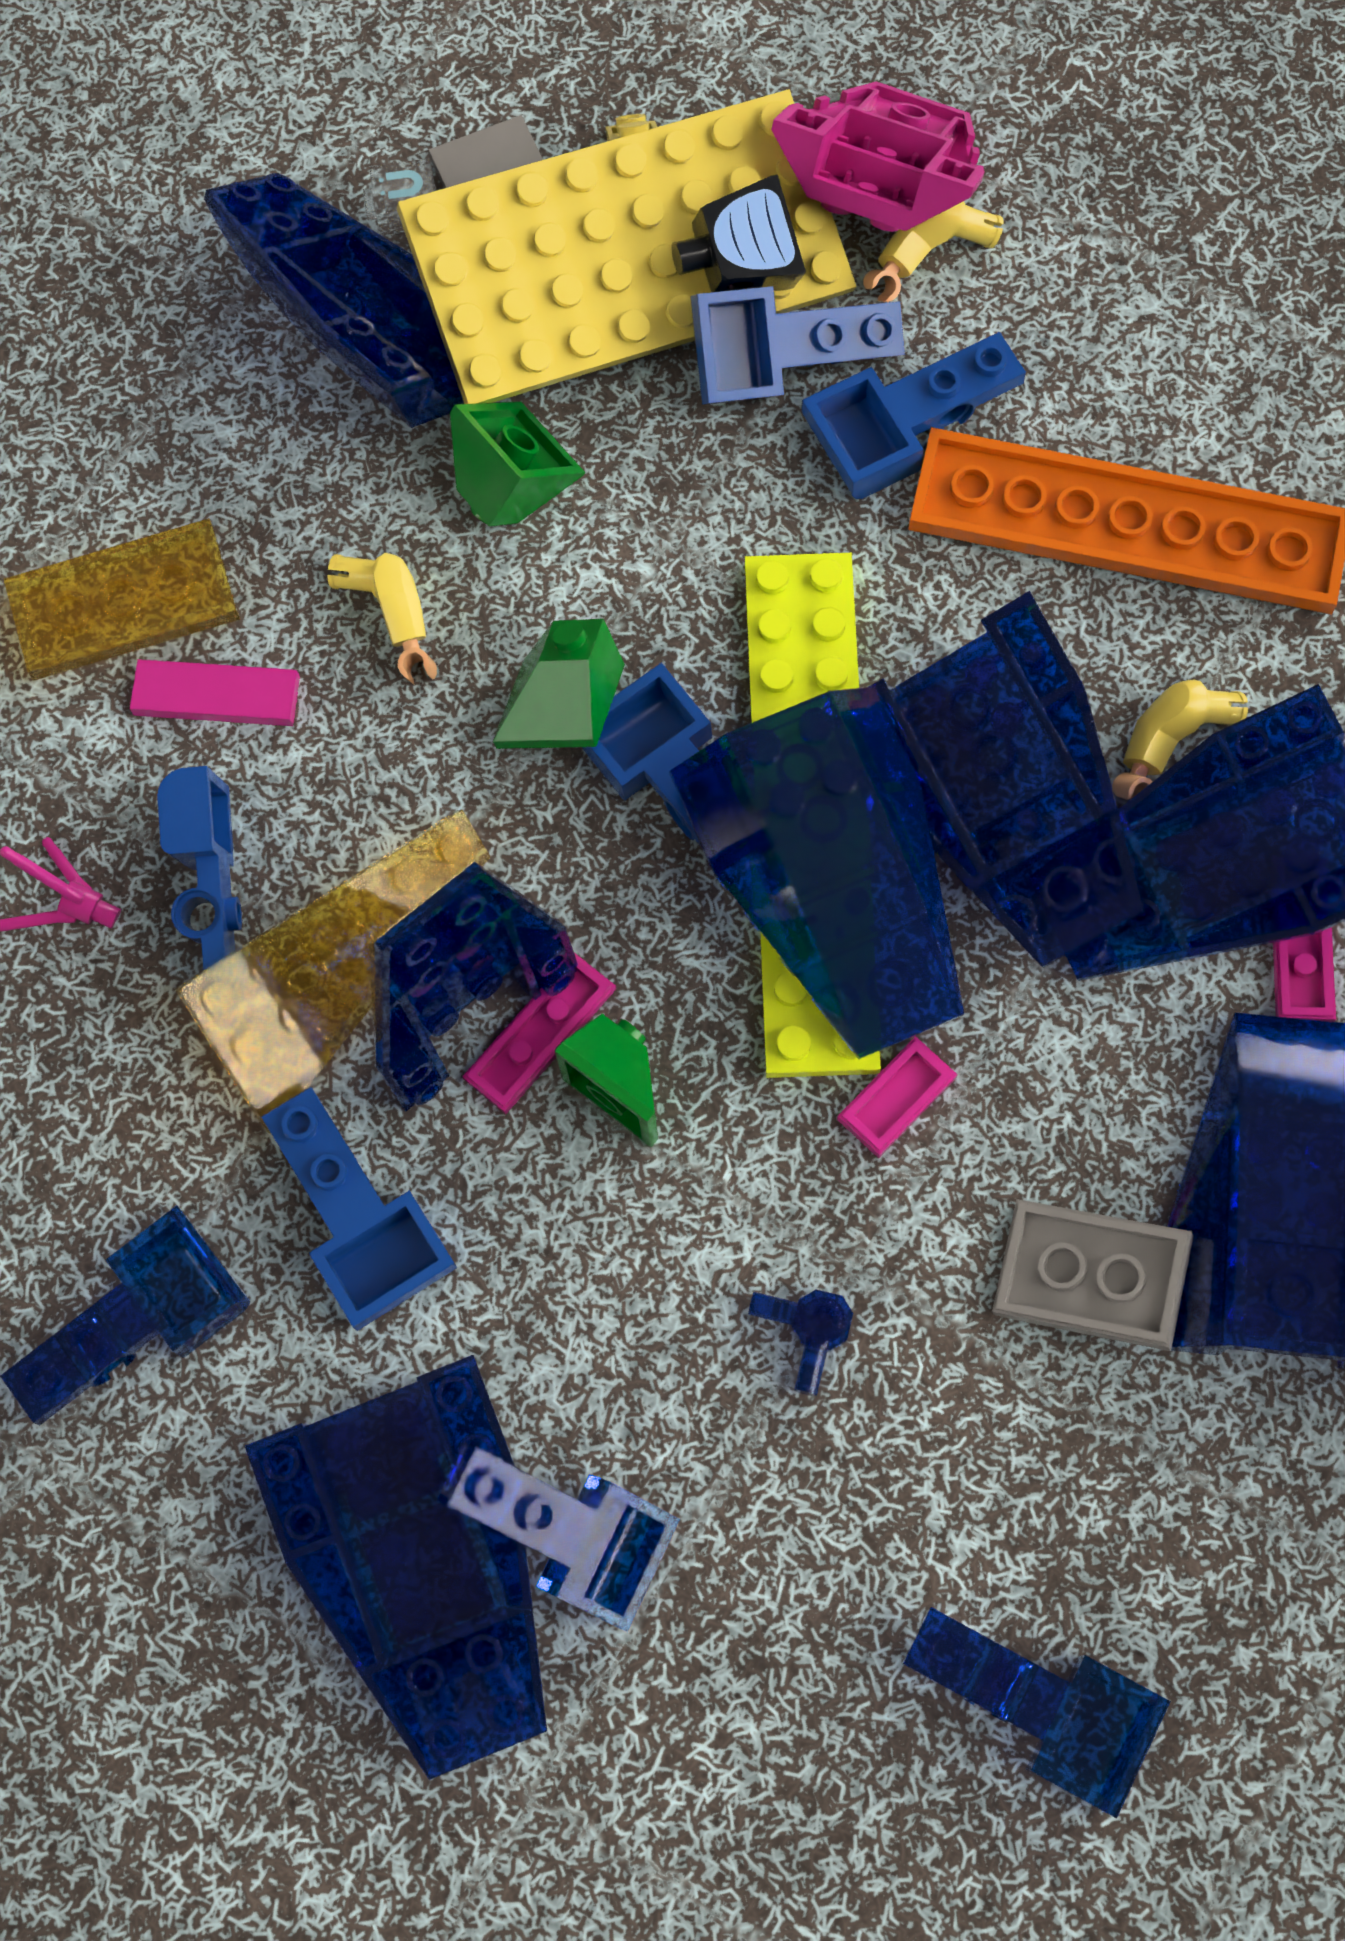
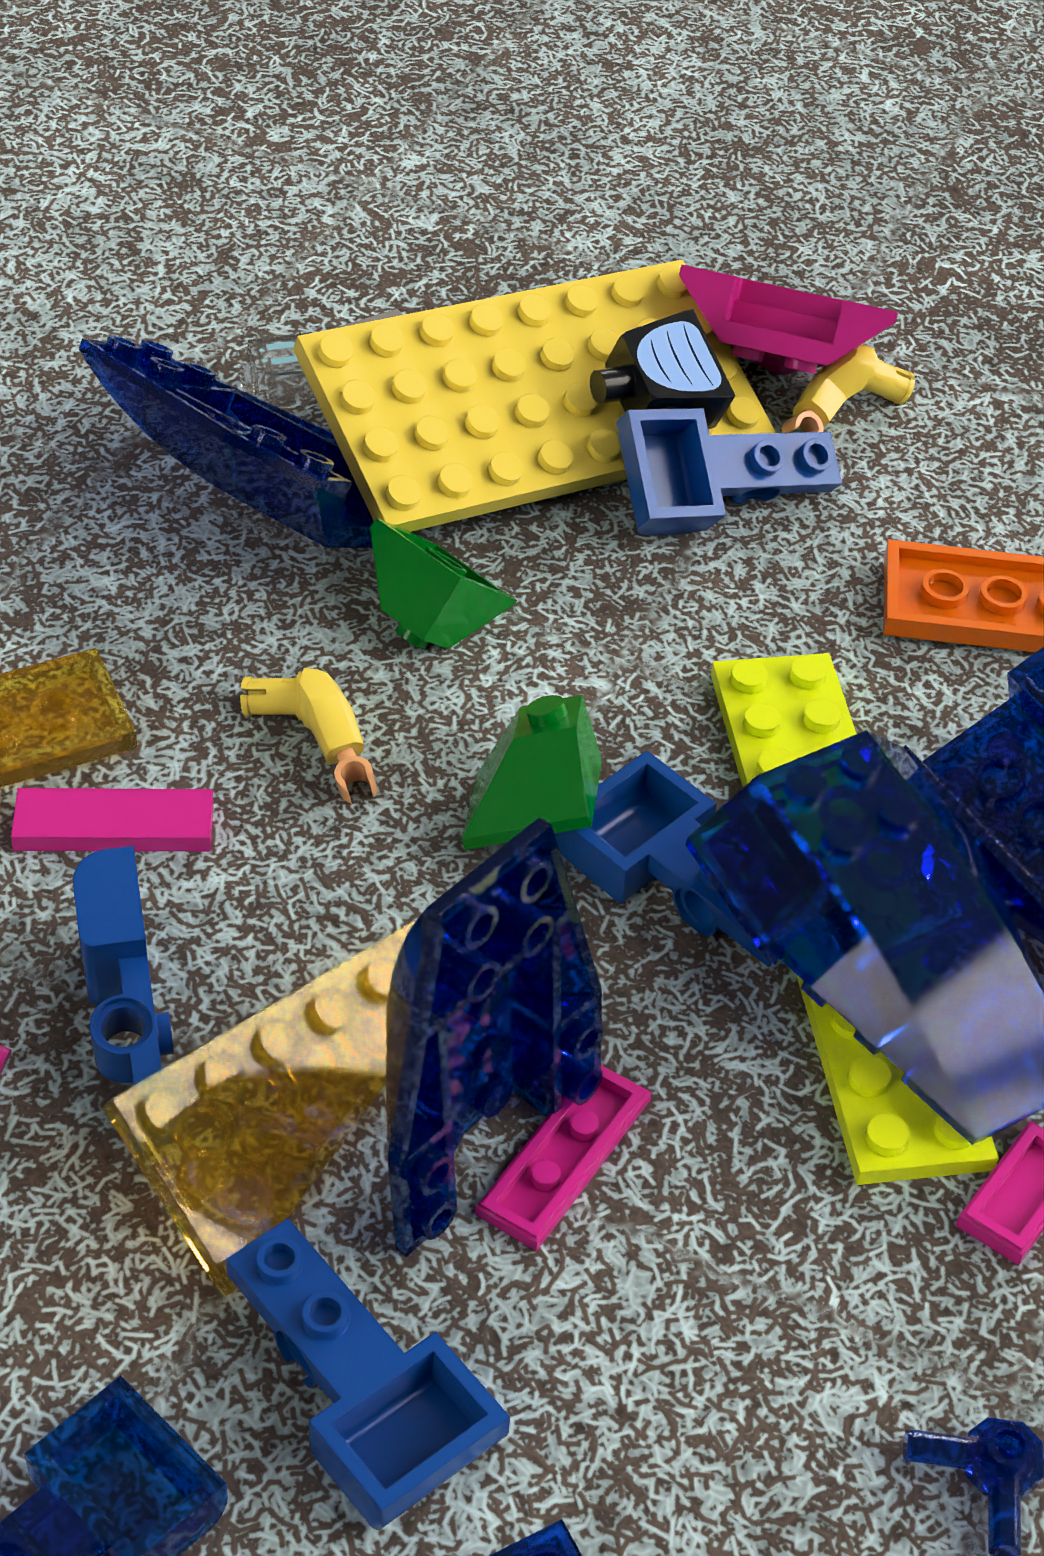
camera: 15 degrees left, 25 degrees down
green slope [555,1014,658,1147] -> none
blue plate [802,332,1026,499] -> none

